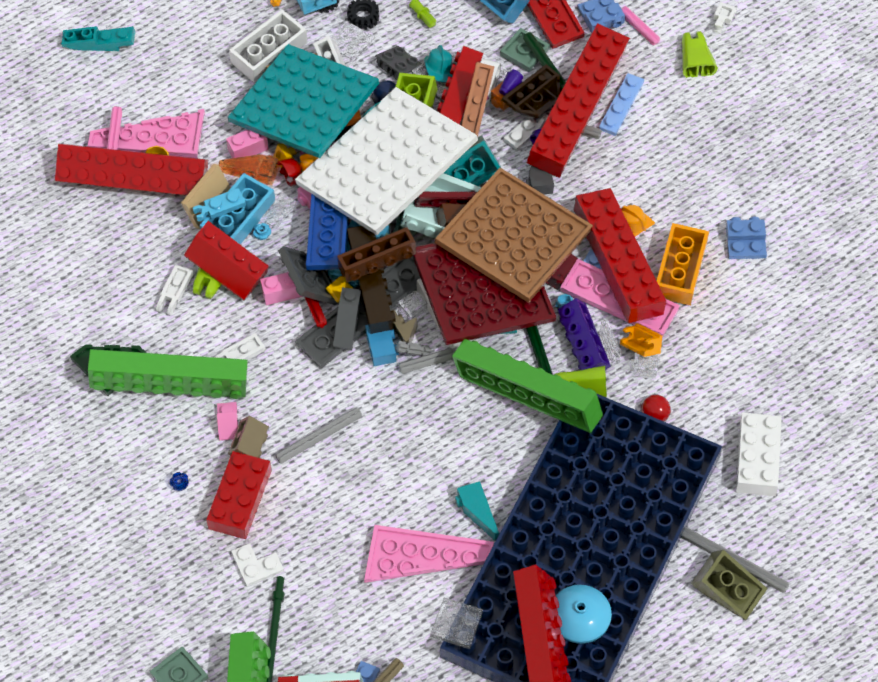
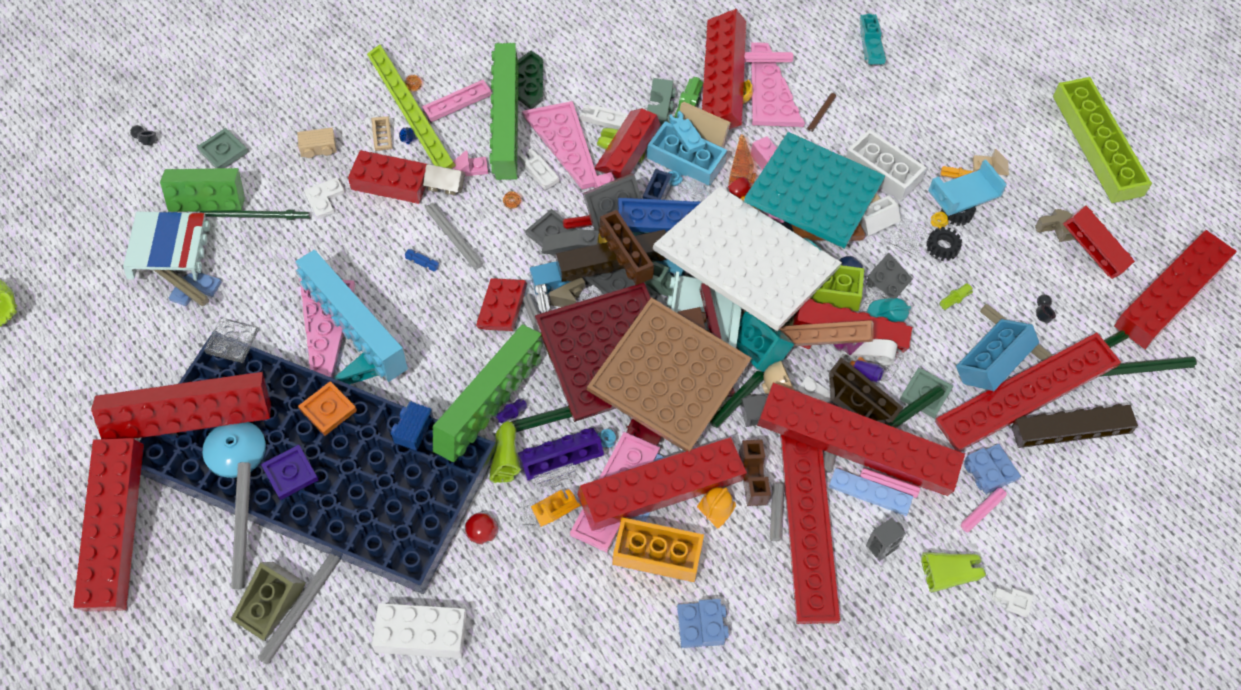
camera: 85 degrees right, 0 degrees up
none -> light grey axle [231,462,251,589]
none -> dark purple plate [261,445,318,500]
none -> medium azure brick [295,249,408,382]
none -> tan brick [297,127,337,158]
none -> orange plate [298,381,357,436]
none -> lime plate [367,44,456,169]
none -> tan slope [371,116,392,151]
none -> blue brick [391,401,434,451]
none -> clear orange plate [405,75,422,91]
none -> blue axle [405,249,439,272]
none -> bright pink plate [422,80,492,122]
none -> red plate [476,278,527,331]
none -> clear orange plate [503,191,521,209]
none -> bright pink wing [522,101,597,189]
none -> dark blue brick [643,169,672,200]
none -> sand green arch [647,78,676,129]
none -> bright green piece [675,77,703,118]
none -> reddish brown arch [739,439,771,506]
none -> tan cylinder [761,361,795,394]
none -> light grey axle [770,483,784,541]
none -> red plate [780,434,840,624]
none -> reddish brown piece [807,93,836,132]
none -> bright pink axle [860,468,920,498]
none -> dark grey brick [866,518,906,562]
none -> yellow plate [931,212,948,229]

